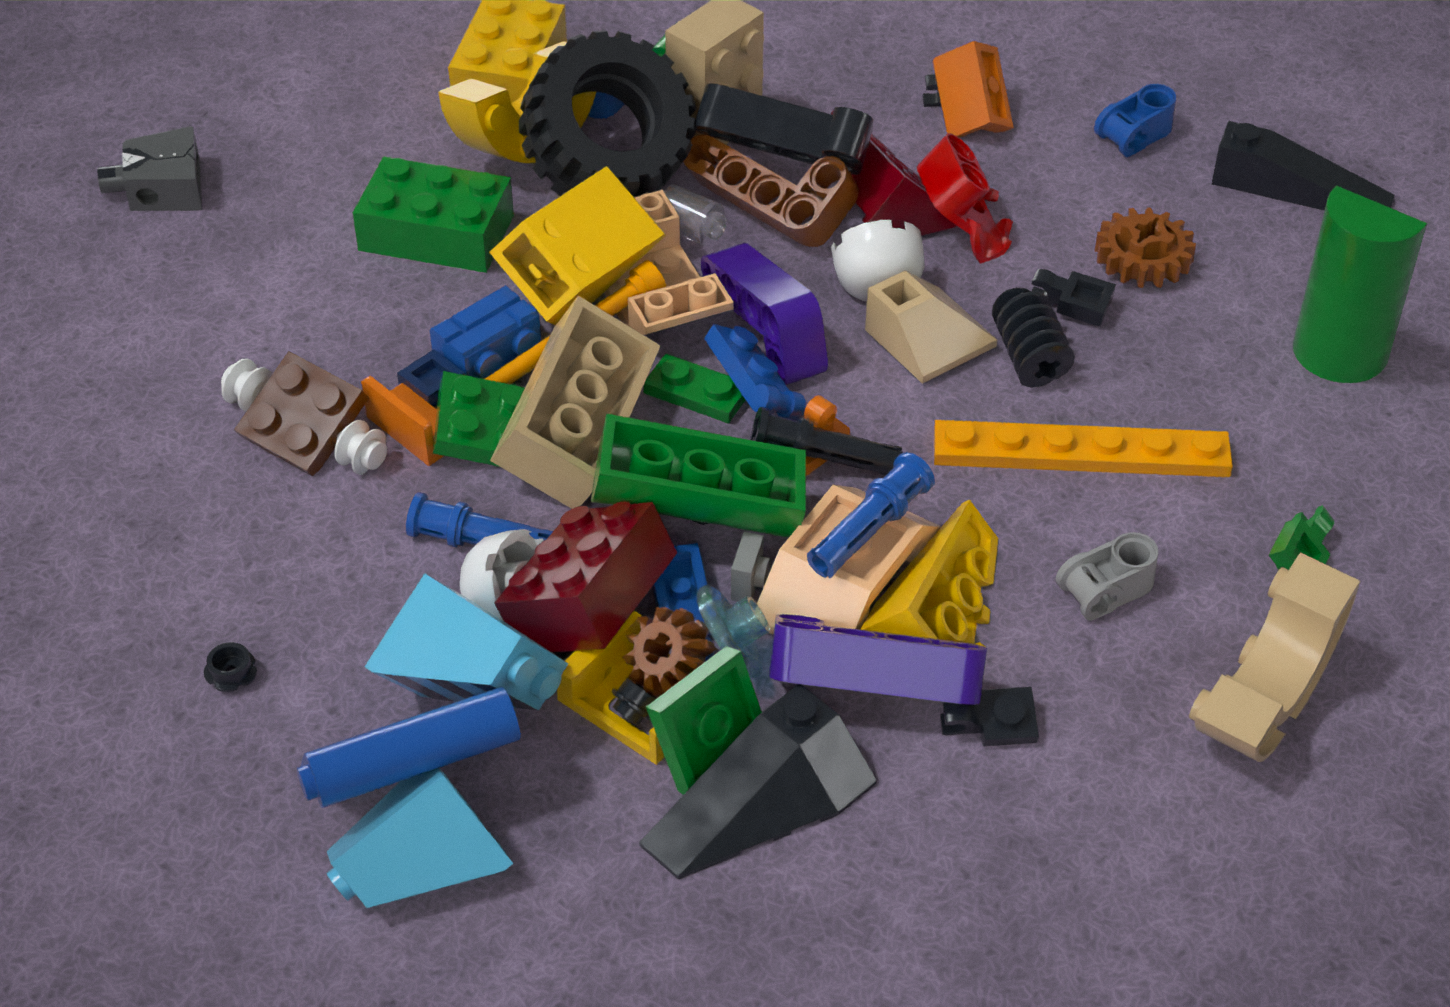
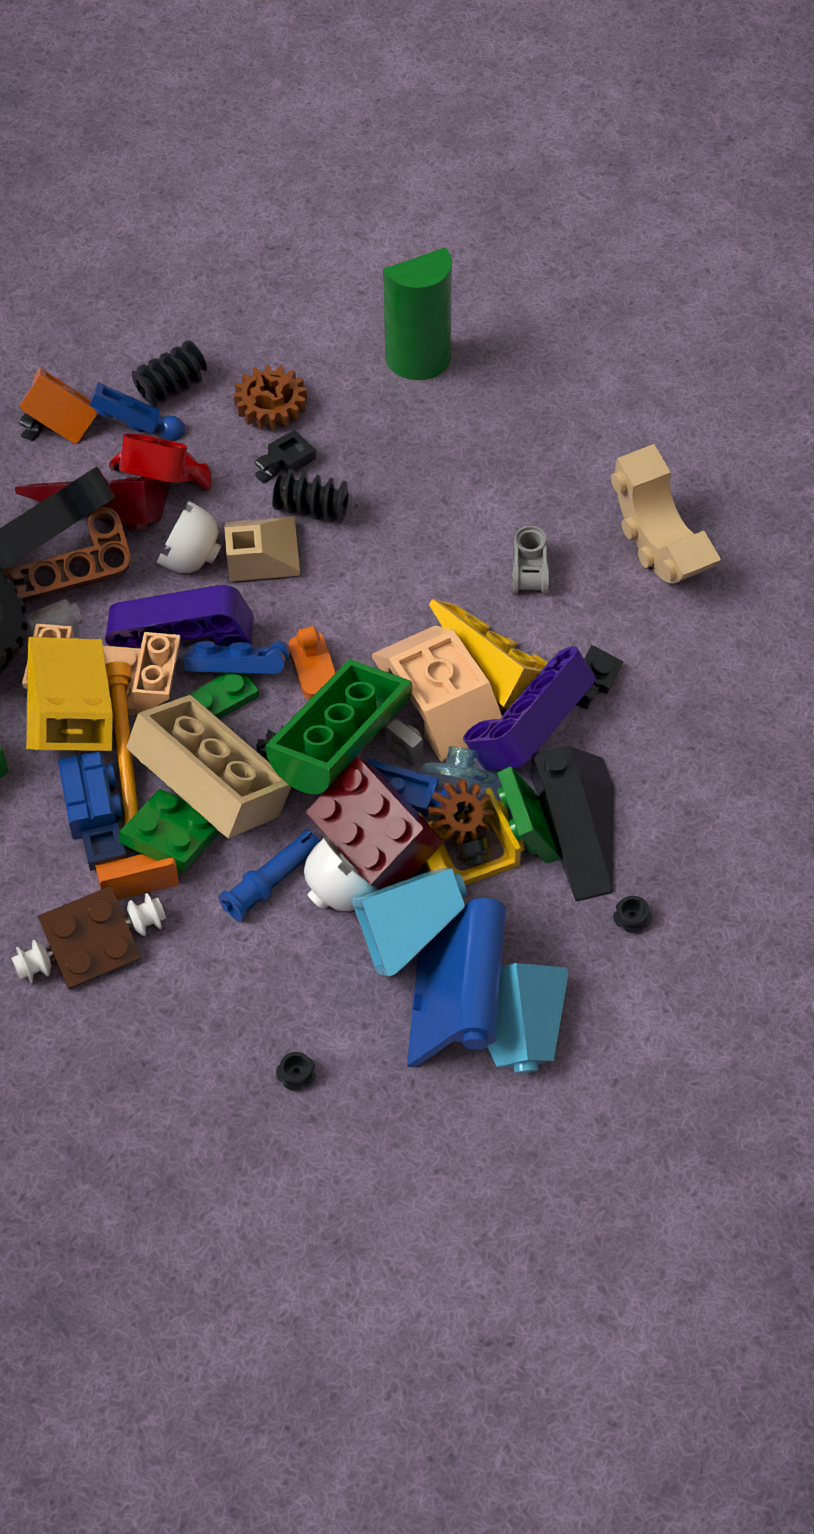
camera: 60 degrees left, 10 degrees up
black pin [750,407,903,475] -> none
blue pin [807,452,935,578] -> none
light orange plate [934,420,1233,477] -> none
blue piece [1094,84,1177,158] -> none
black wedge [1212,121,1395,211] -> none
green plate [1269,505,1335,570] -> none
none -> blue plate [90,382,185,441]
none -> black piece [132,340,207,407]
none -> black plate [613,896,652,933]

